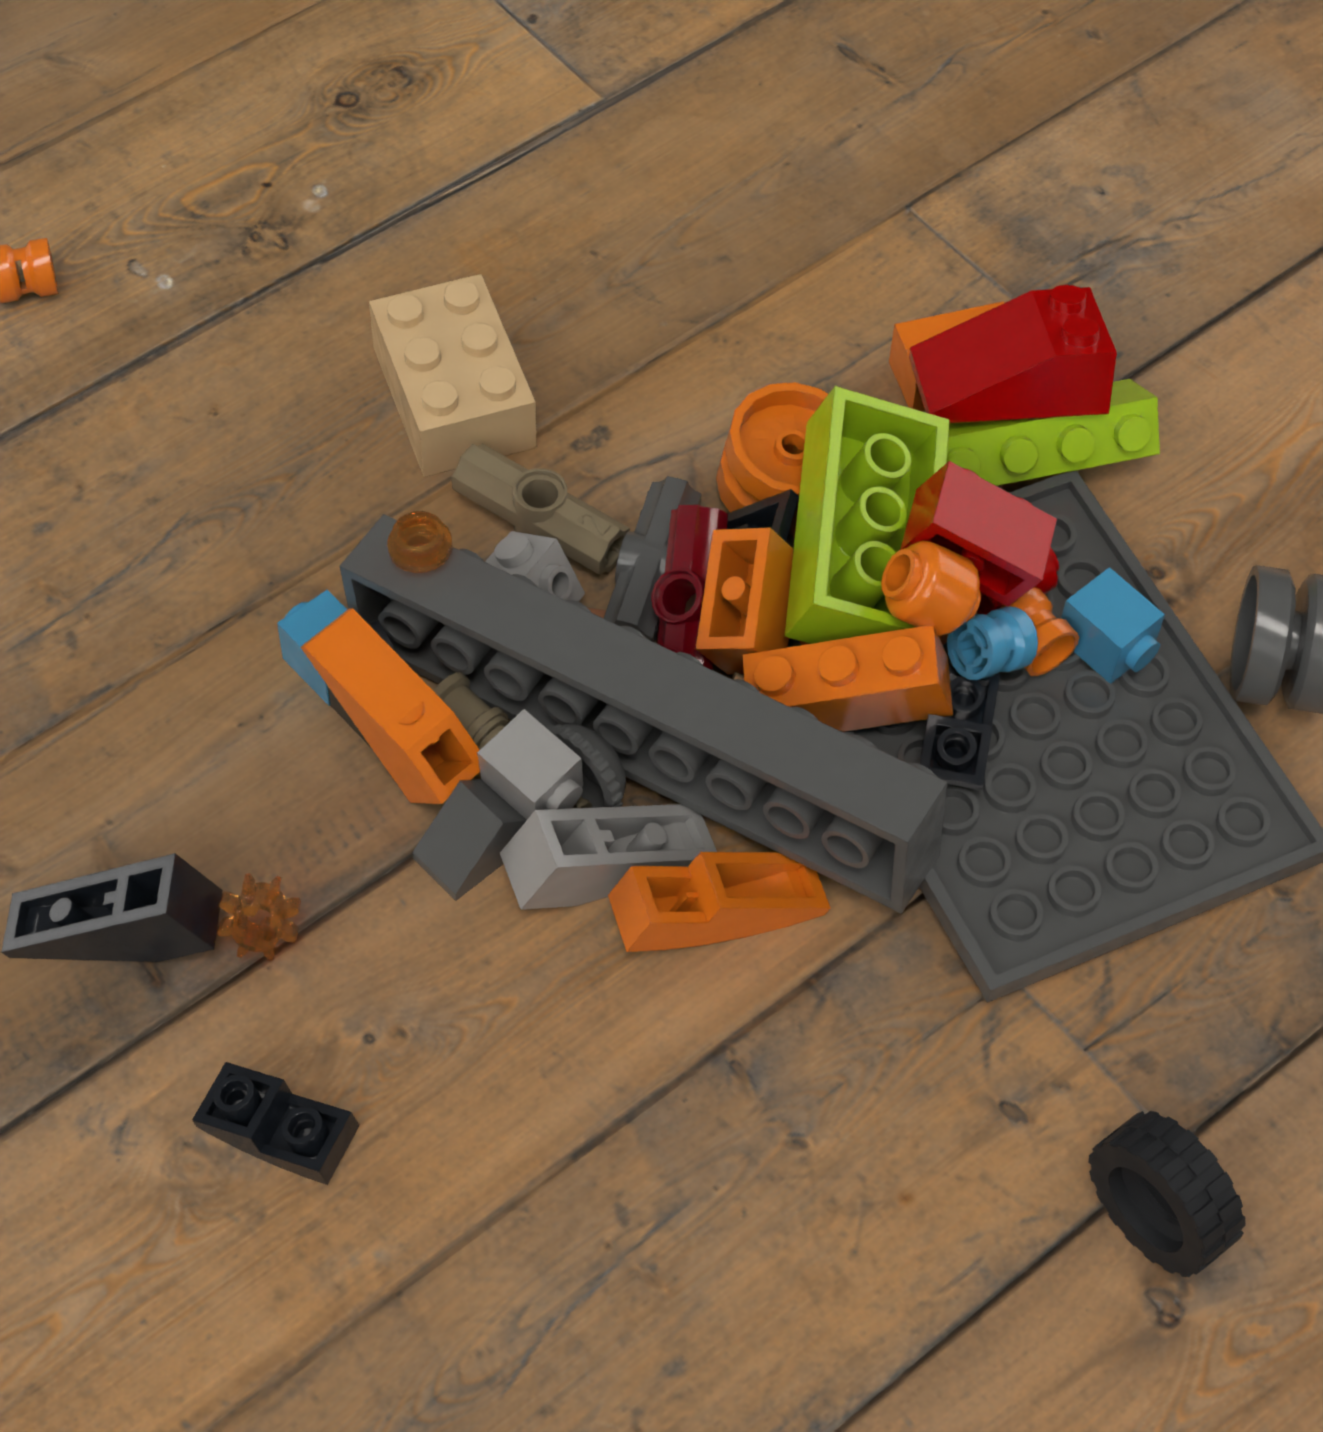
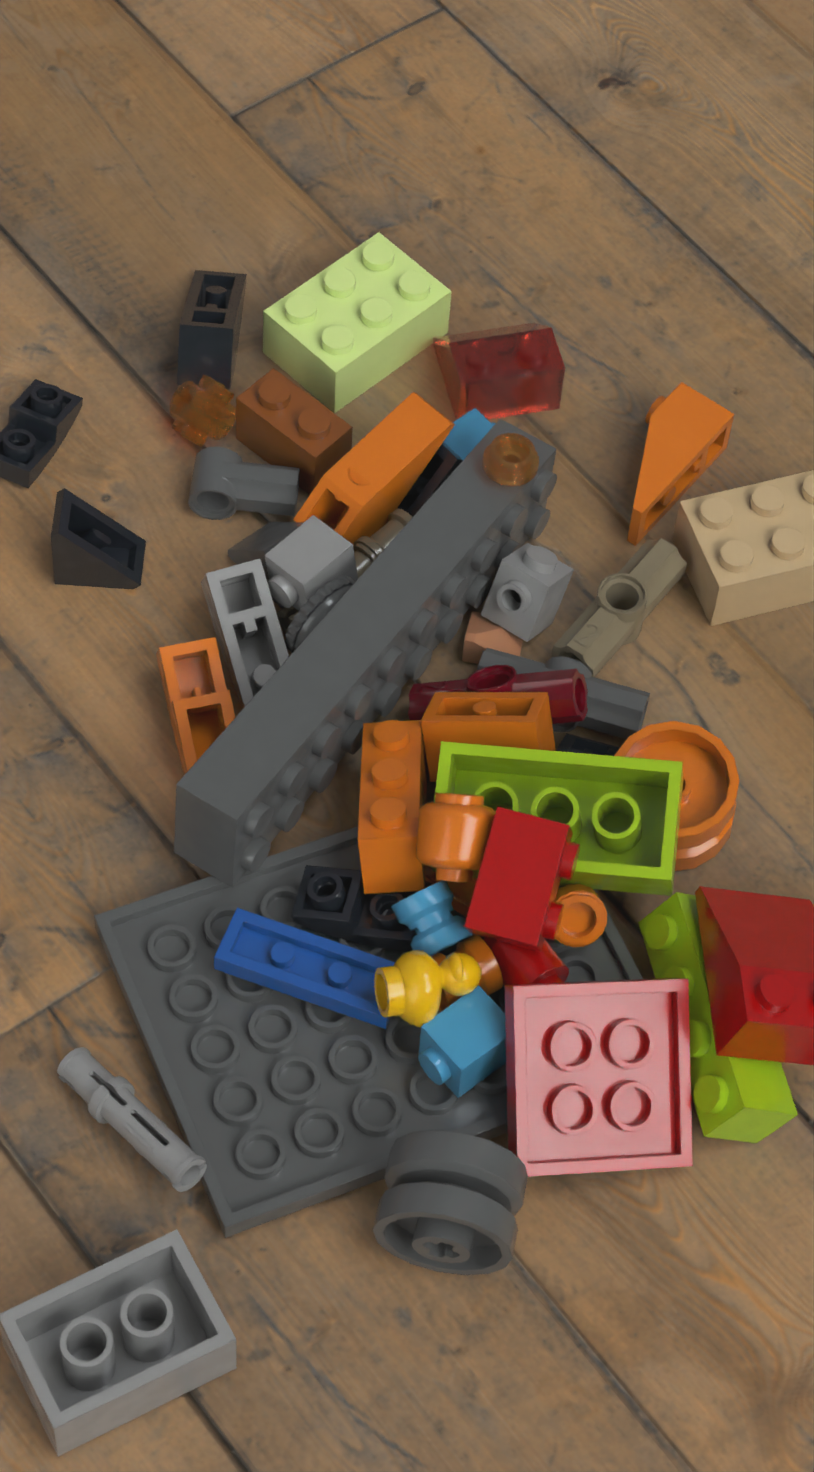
camera: 90 degrees right, 0 degrees up
none -> black slope [51,488,146,589]
none -> light grey pin [57,1047,207,1192]
none -> dark grey piece [188,447,300,520]
none -> blue plate [214,908,395,1029]
none -> dark orange brick [236,368,353,495]
none -> yellowish green brick [263,232,452,413]
none -> yellow animal [374,950,481,1027]
none -> clear red slope [433,323,565,420]
none -> plate [505,978,693,1177]
none -> orange slope [627,382,734,546]

